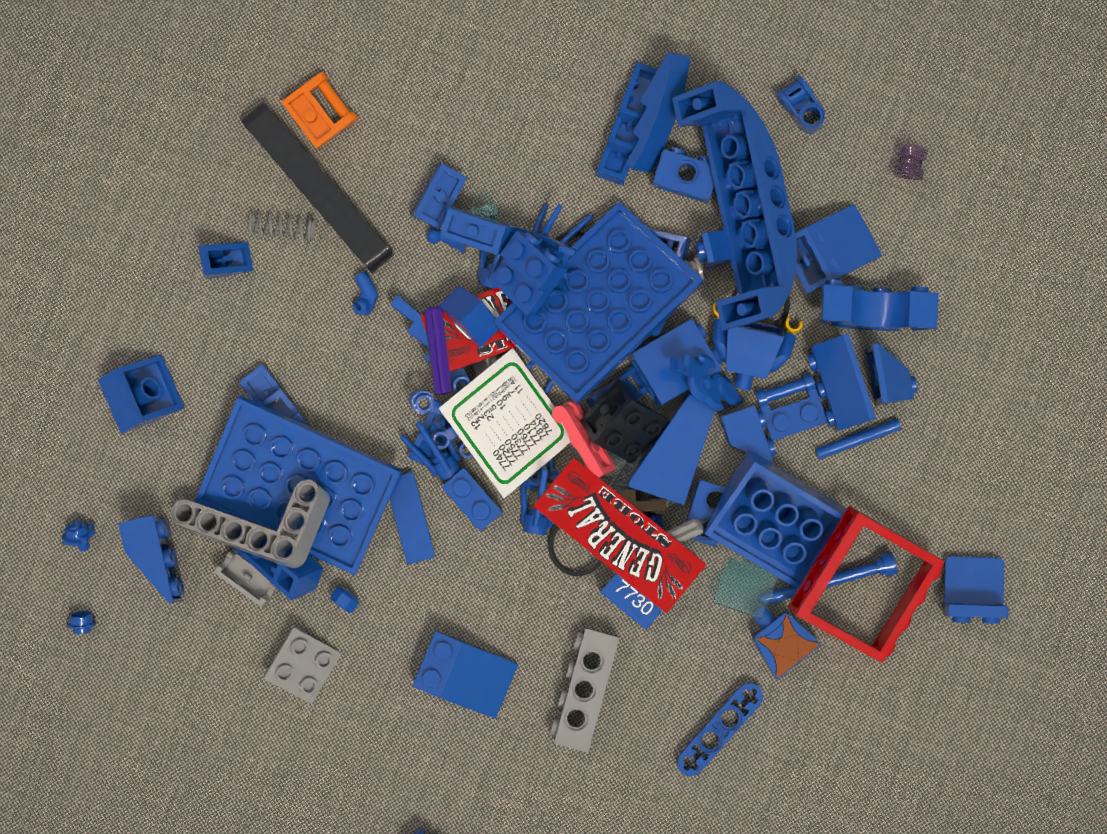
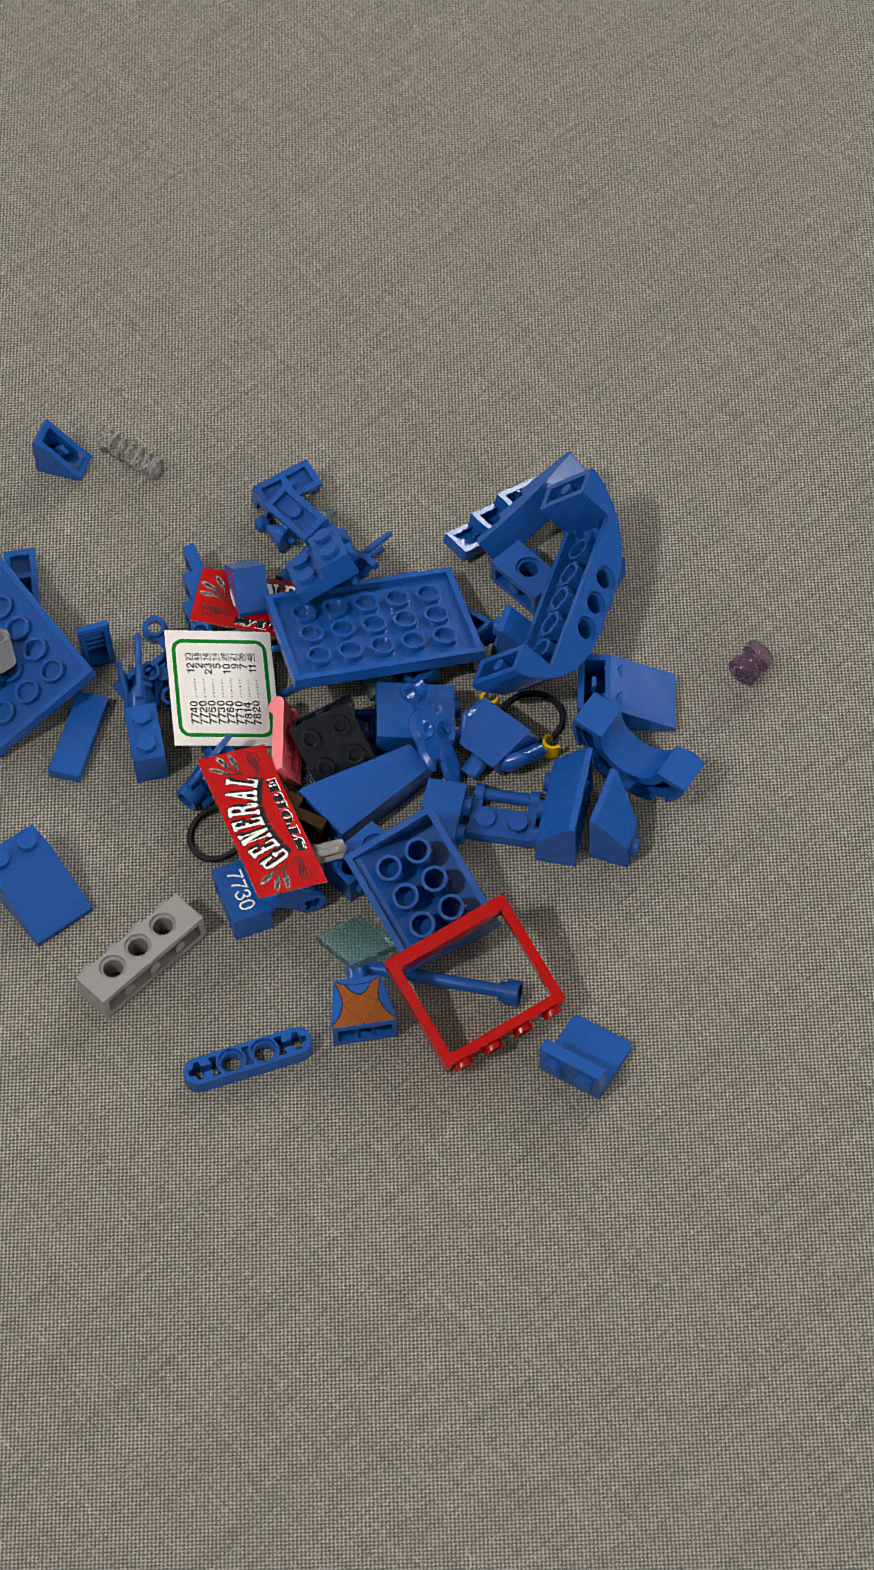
camera: 30 degrees right, 30 degrees down
black beam [241,102,394,274] -> none
orange plate [281,72,359,150] -> none
blue arm [353,271,378,315] -> none
dark purple axle [425,307,452,395] -> none
blue piece [775,75,825,134] -> none
blue bar [815,418,902,460] -> none
none -> blue slope [76,620,116,668]

